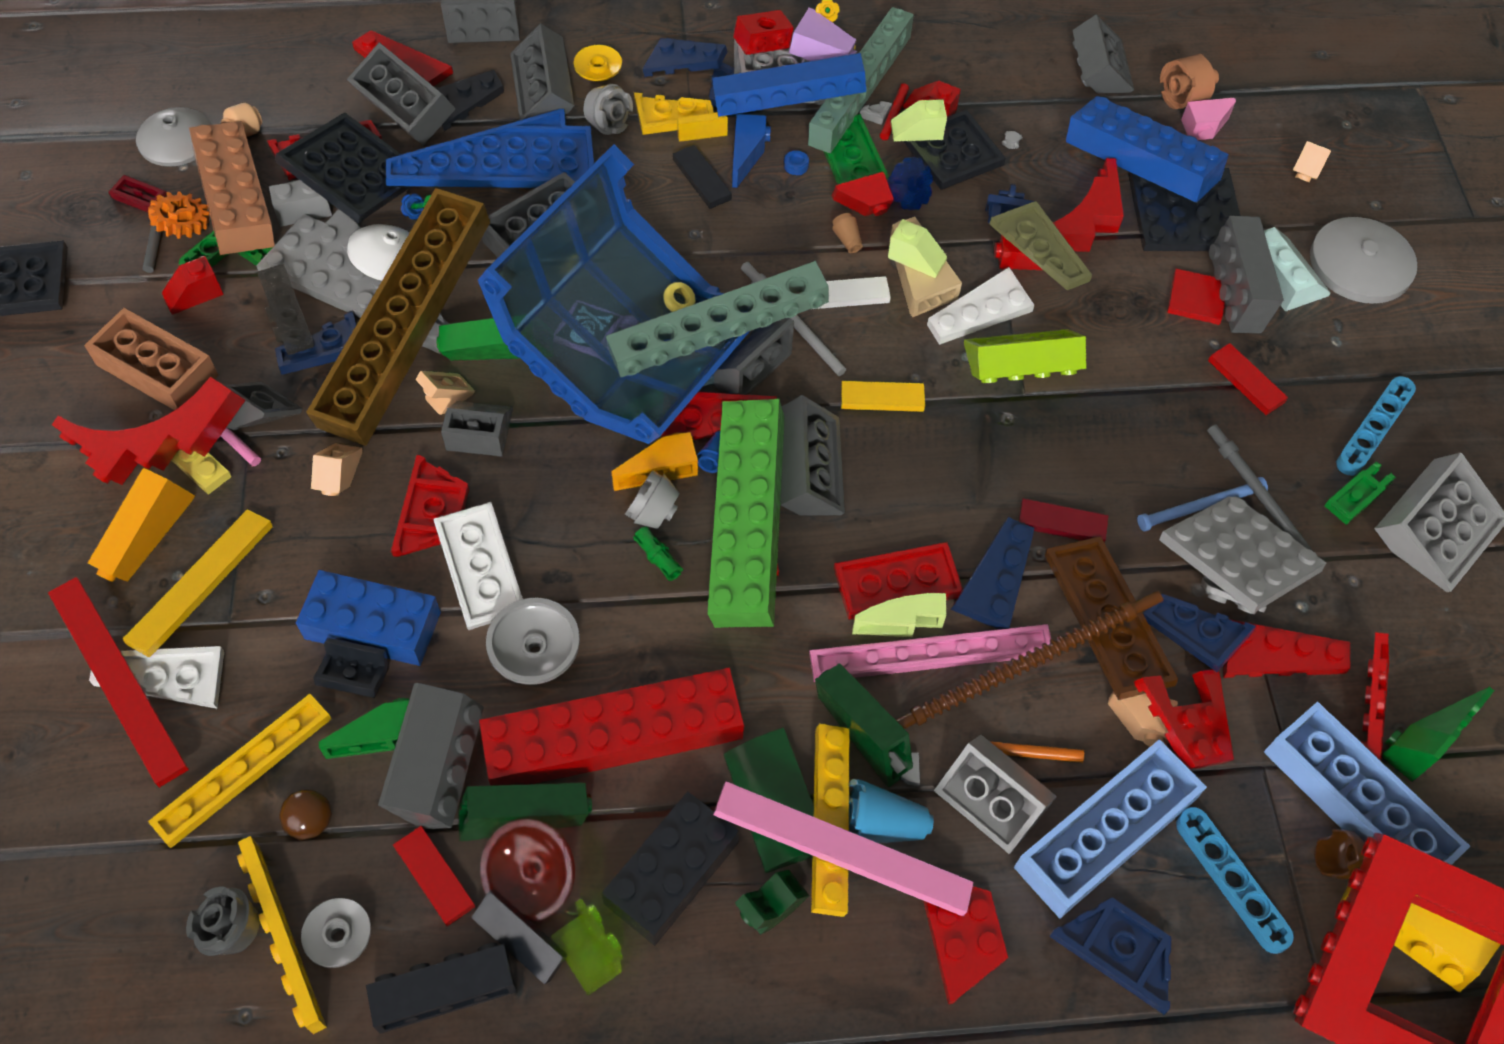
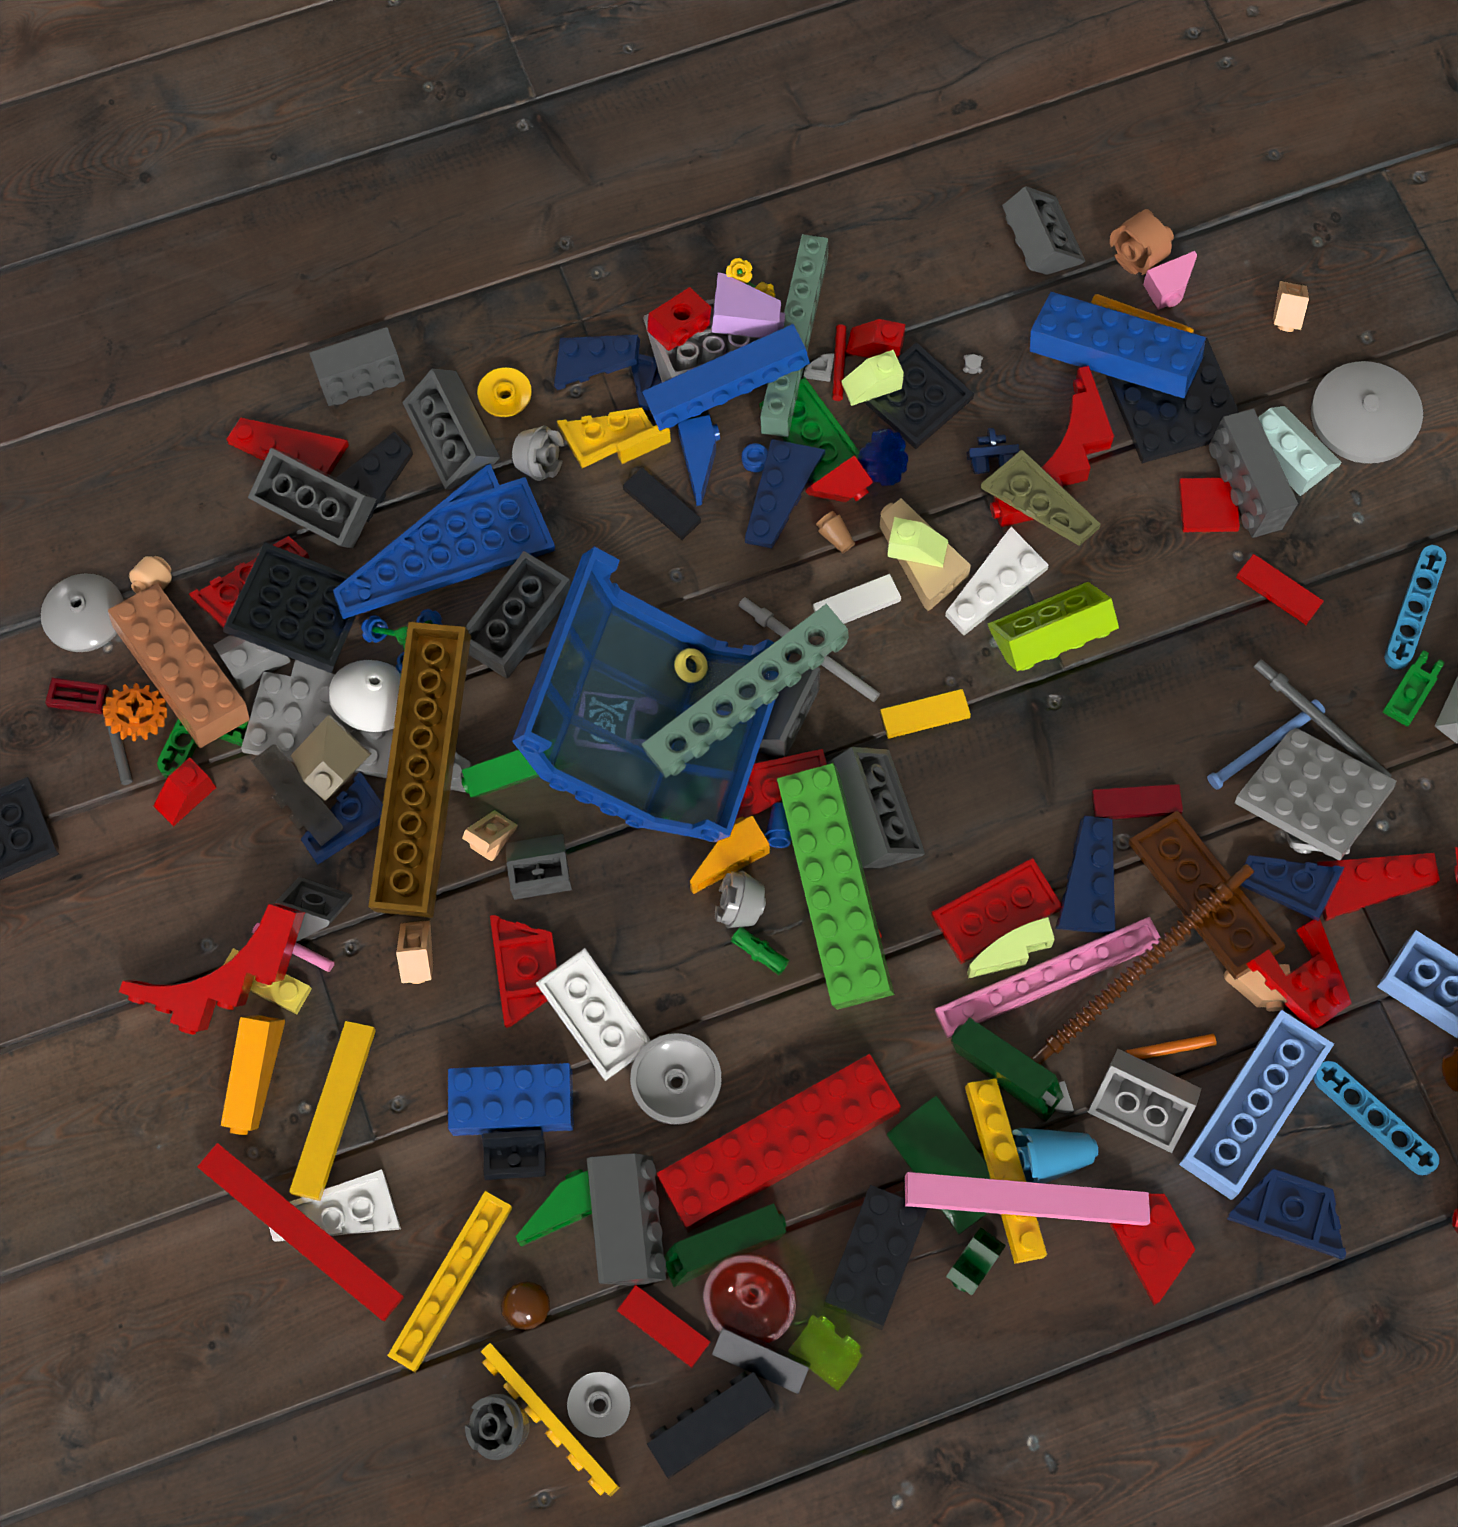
camera: 10 degrees left, 10 degrees up
nougat brick [84,308,219,410] -> none
none -> dark tan slope [291,714,371,801]
none -> dark blue wing [745,439,826,549]

